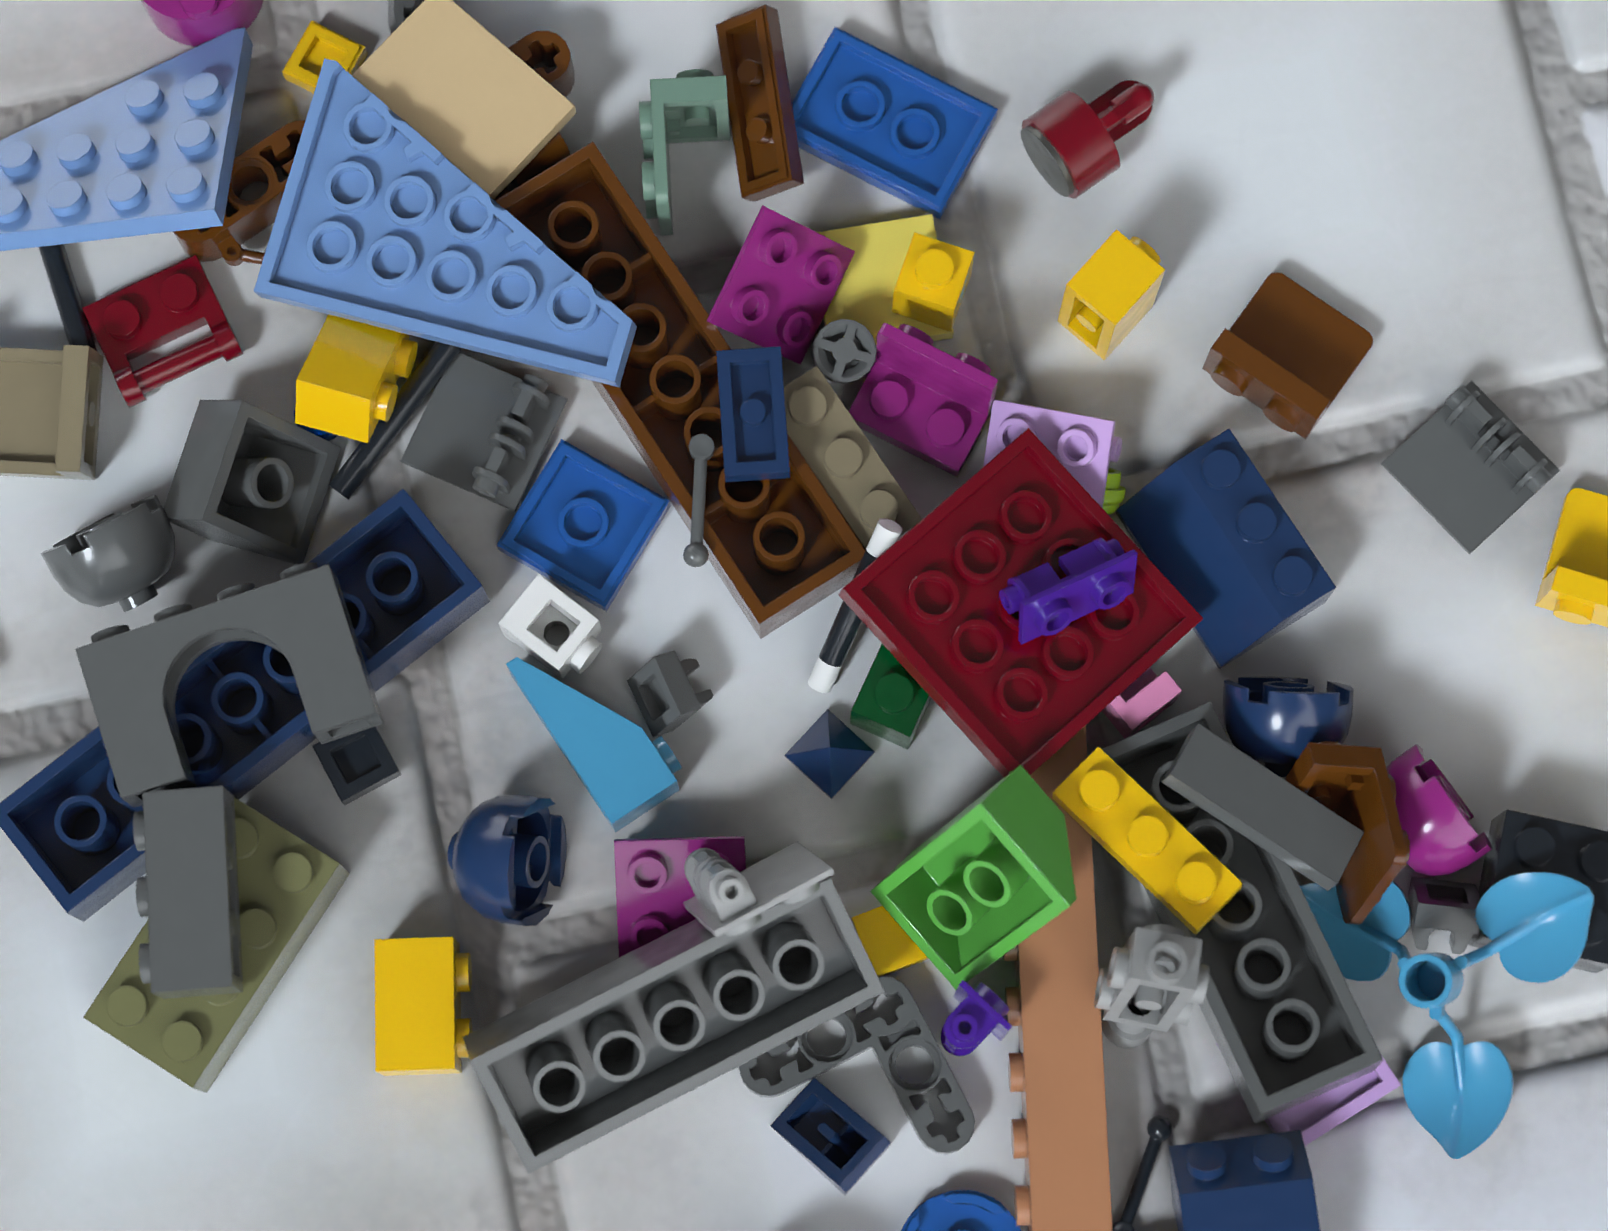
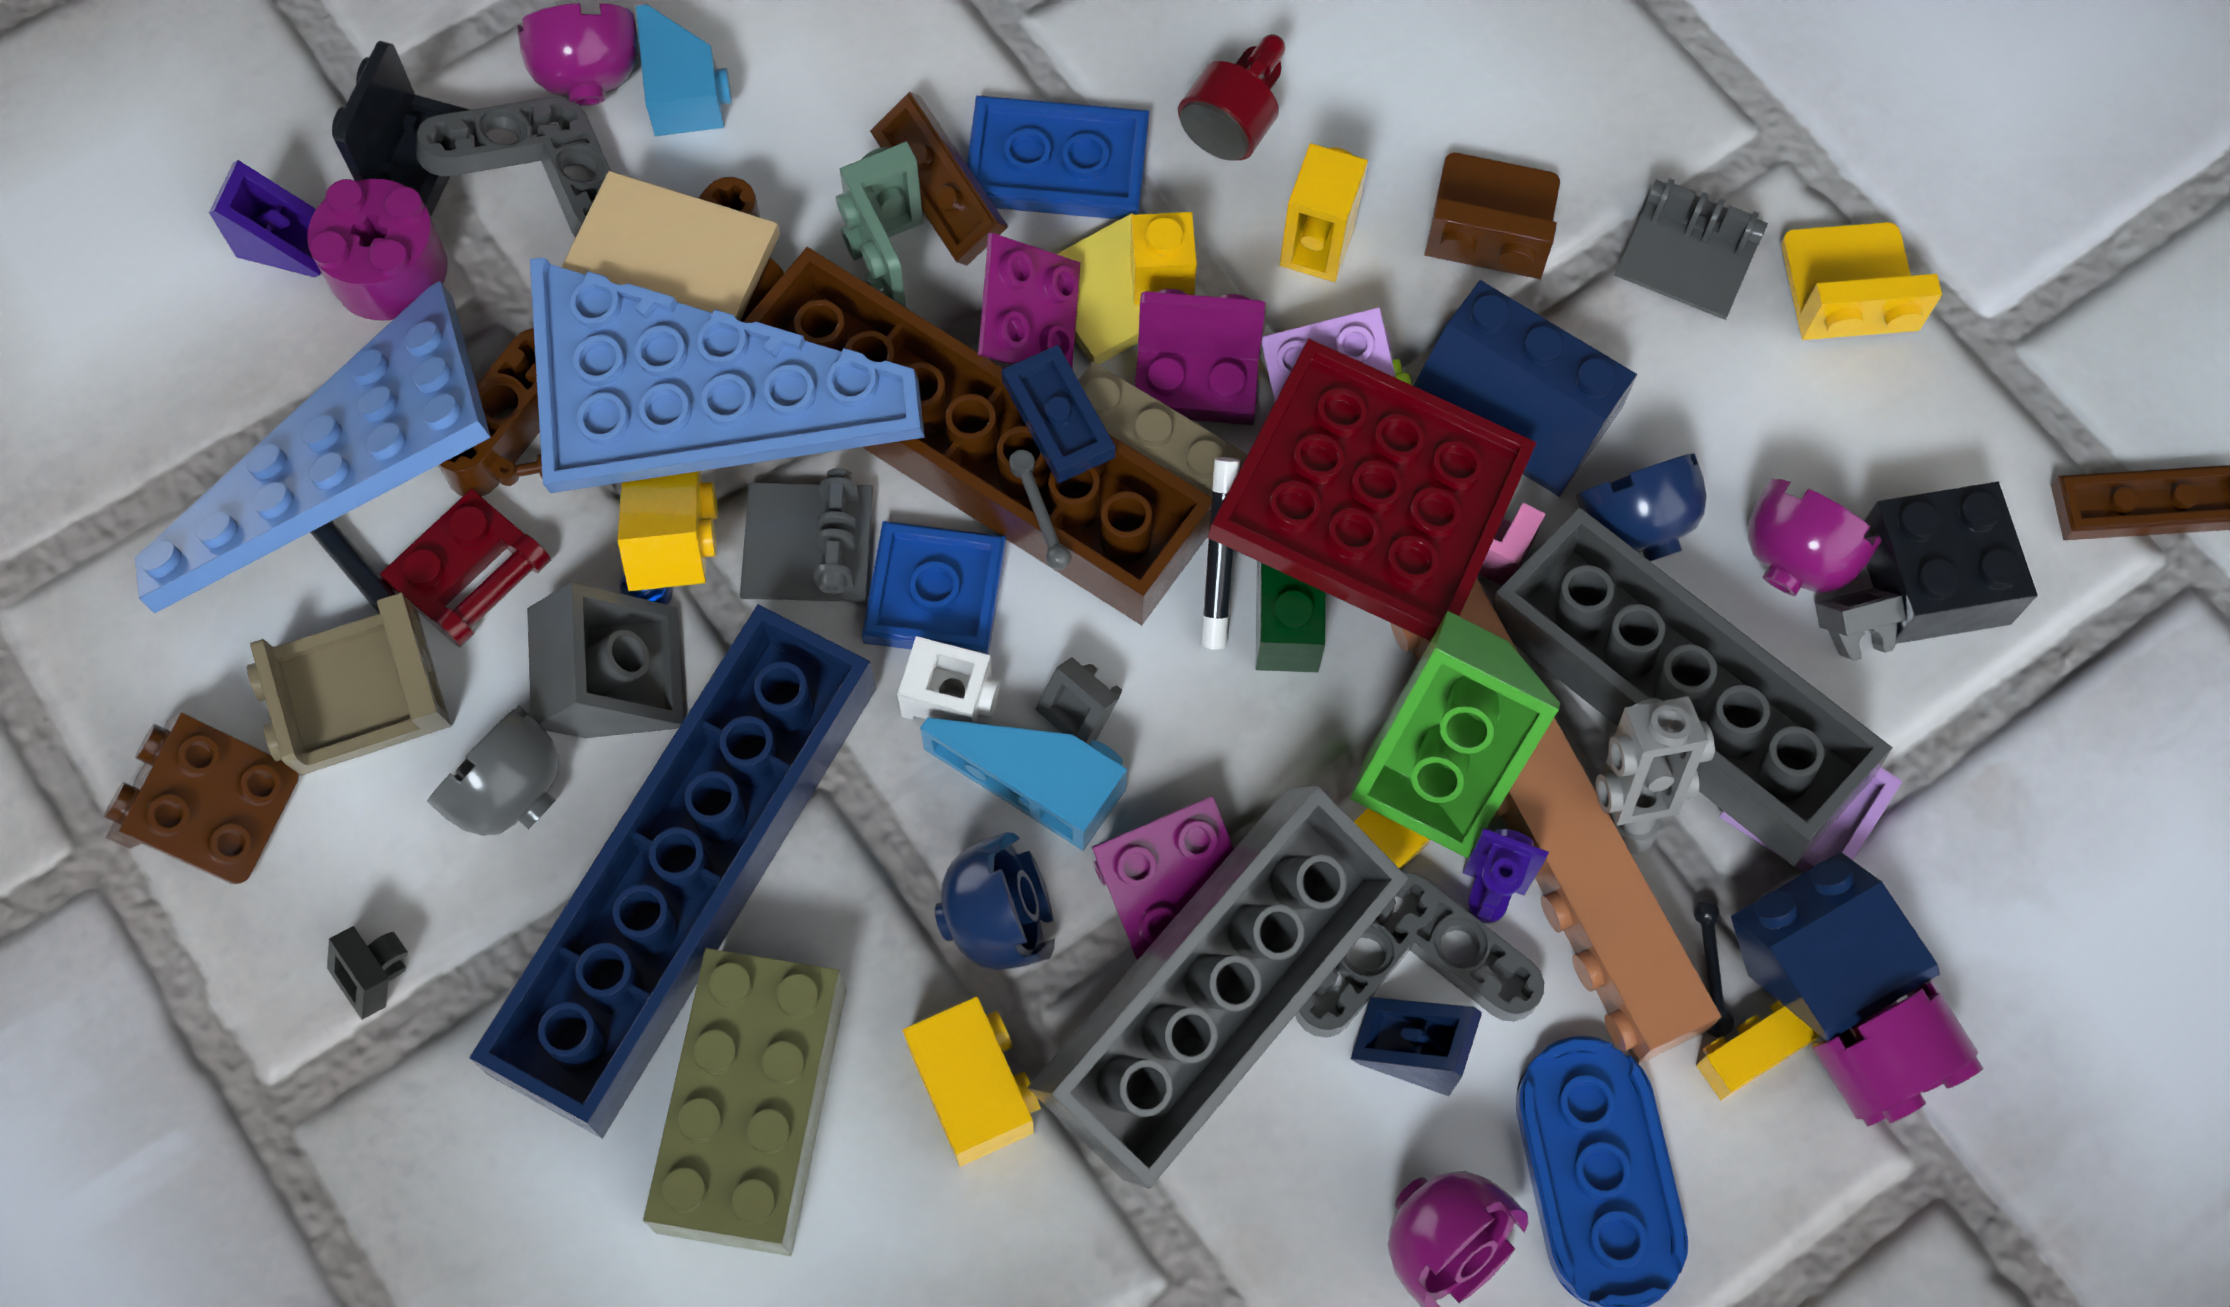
camera: 25 degrees left, 10 degrees down
dark grey arch [75,562,384,807] -> none
dark grey brick [133,786,243,999] -> none
yellow tile [282,20,368,93] -> none
black plate [312,726,402,805] -> none
black bar [329,342,461,500] -> none
light grey hinge [683,842,835,937] -> none
dark blue slope [784,709,875,800] -> none
dark grey wheel [811,319,876,384] -> none
dark purple hinge [999,538,1137,645] -> none
yellow plate [1052,746,1243,935] -> none
dark grey tile [1162,724,1364,891] -> none
reddish brown bracket [1284,741,1410,924] -> none
dark azure plant [1300,872,1594,1159] -> none

